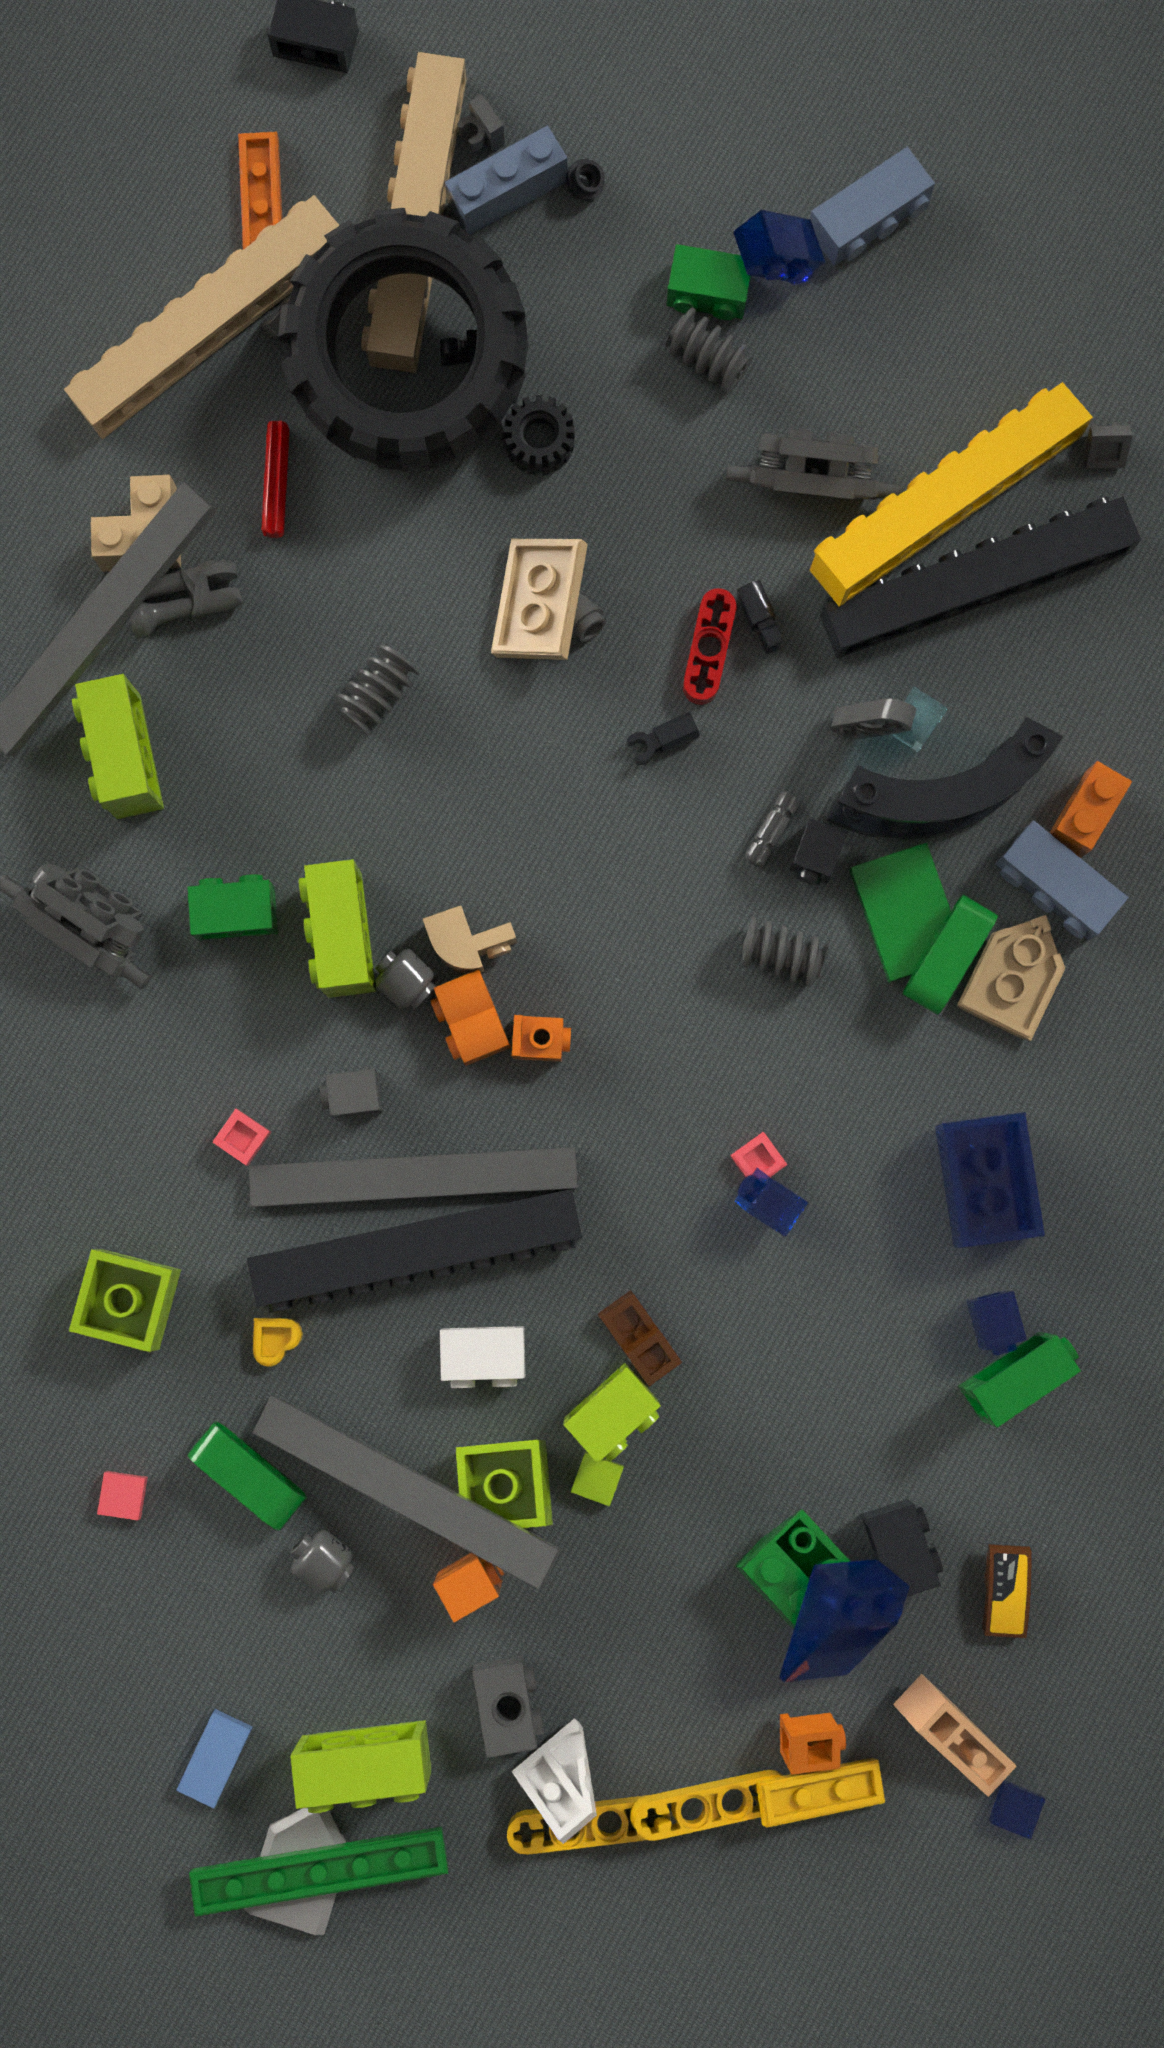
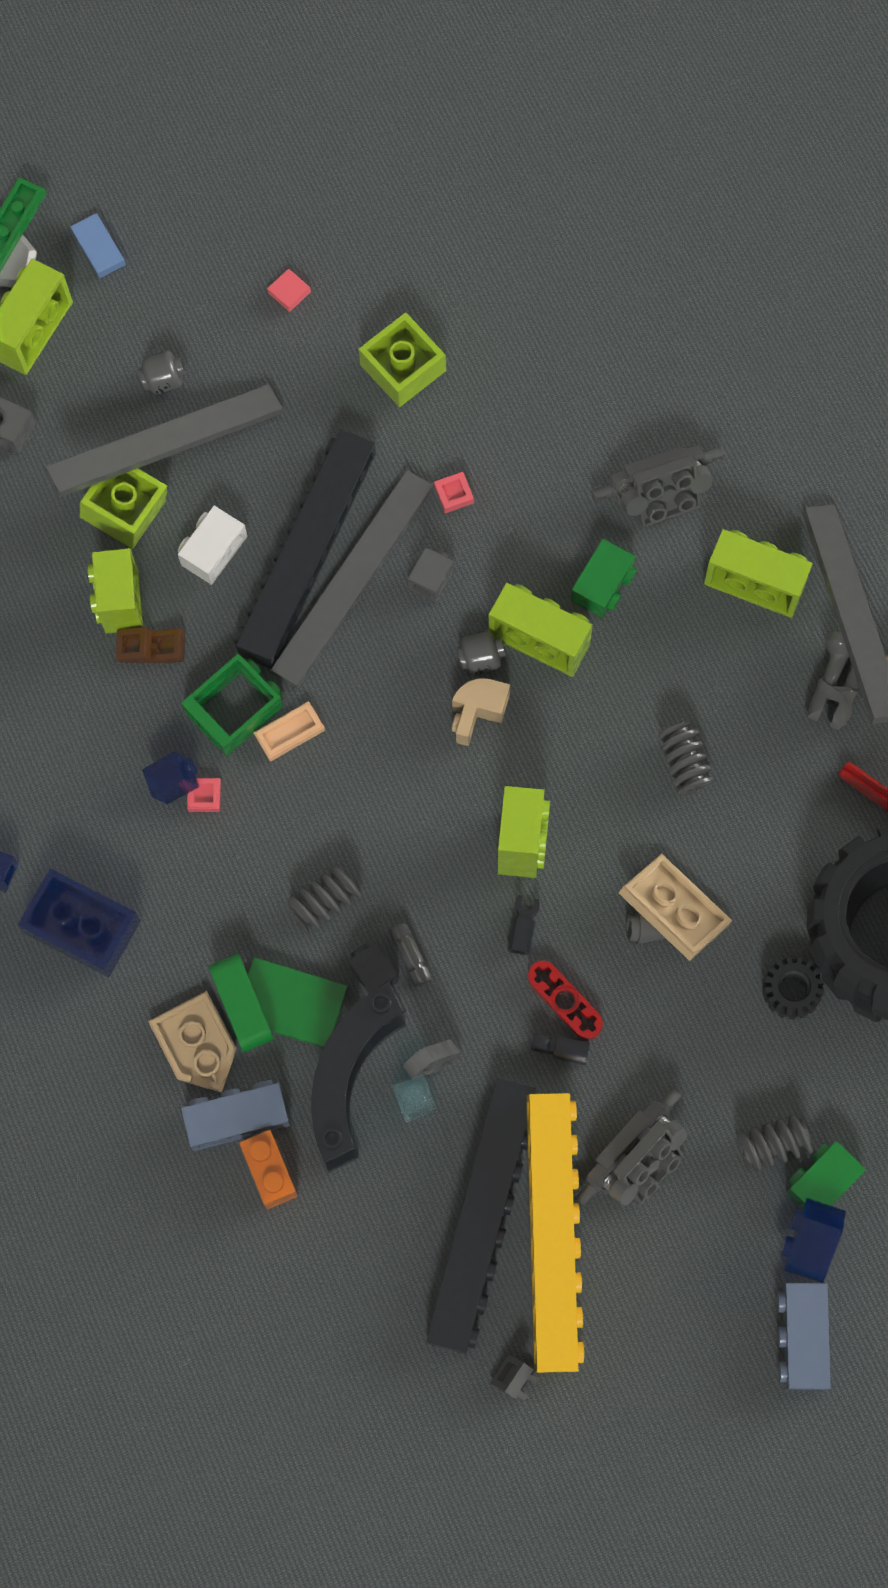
camera: 130 degrees right, 10 degrees down
green beam [188,1421,307,1531] -> none
yellow tile [253,1318,303,1367] -> none
orange brick [430,970,511,1066] -> none
orange brick [433,1553,504,1623] -> none
orange brick [512,1015,571,1062] -> none
lime tile [571,1451,624,1507] -> none
none -> green window [181,654,283,757]
none -> light nougat tile [253,701,325,762]
none -> lime brick [498,786,550,878]

